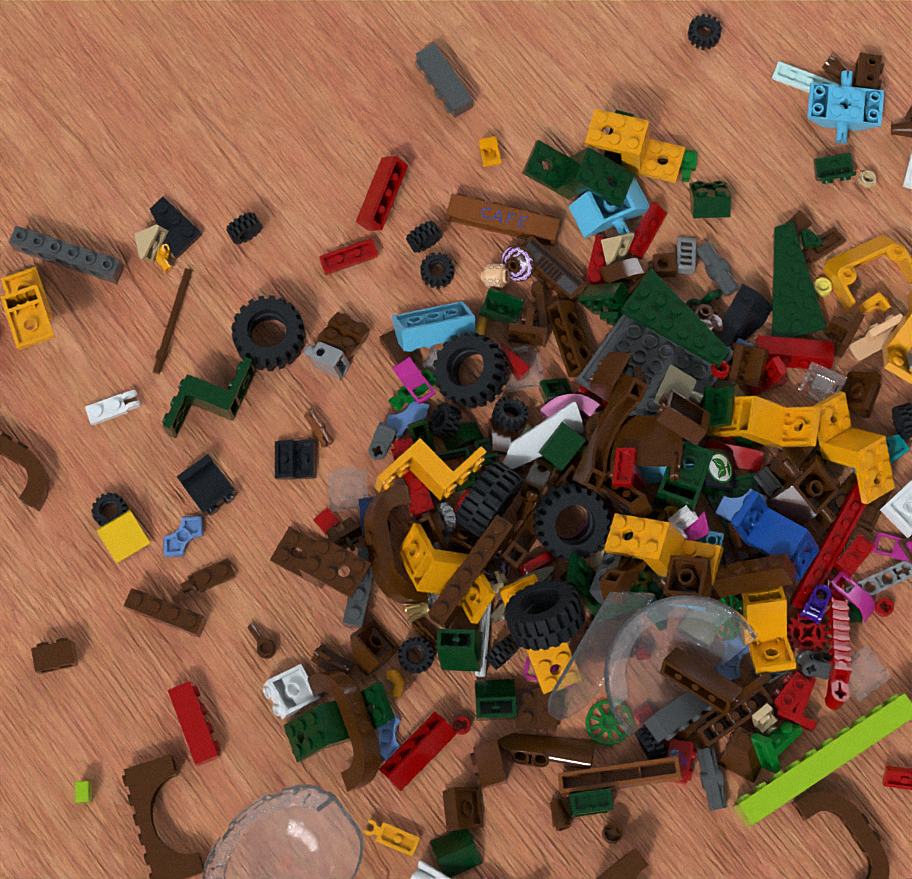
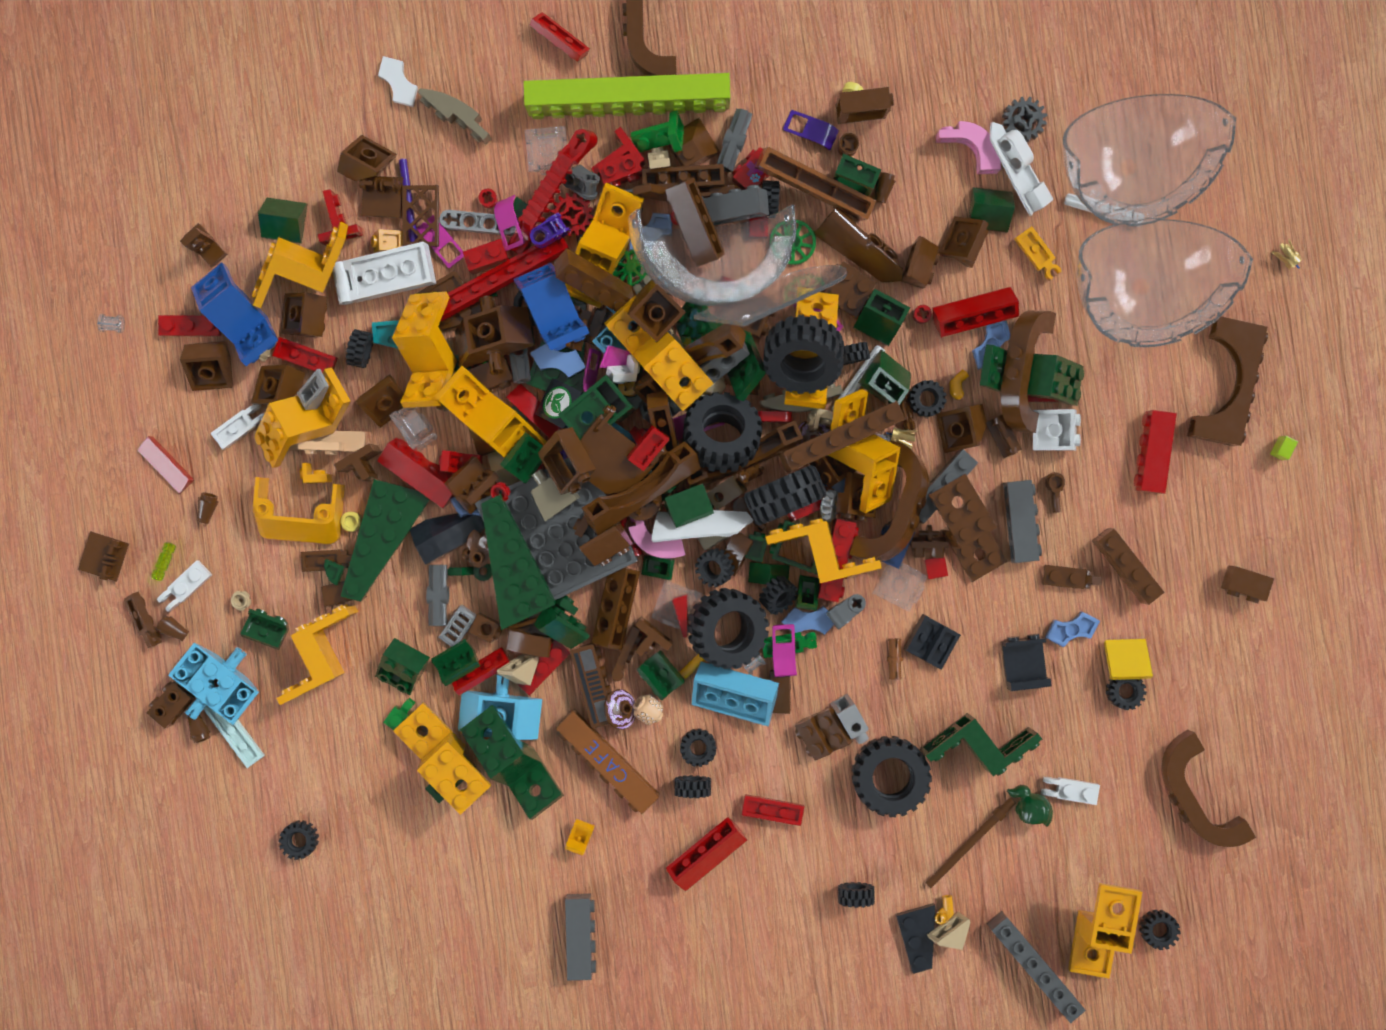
camera: 150 degrees left, 15 degrees up
none -> light orange bracket [276,604,359,705]
none -> dark green bracket [431,639,480,686]
none -> dark pink piece [583,348,602,392]
none -> dark purple piece [783,110,839,151]
none -> dark grey brick [1003,480,1042,563]
none -> dark green hair [1007,785,1053,827]

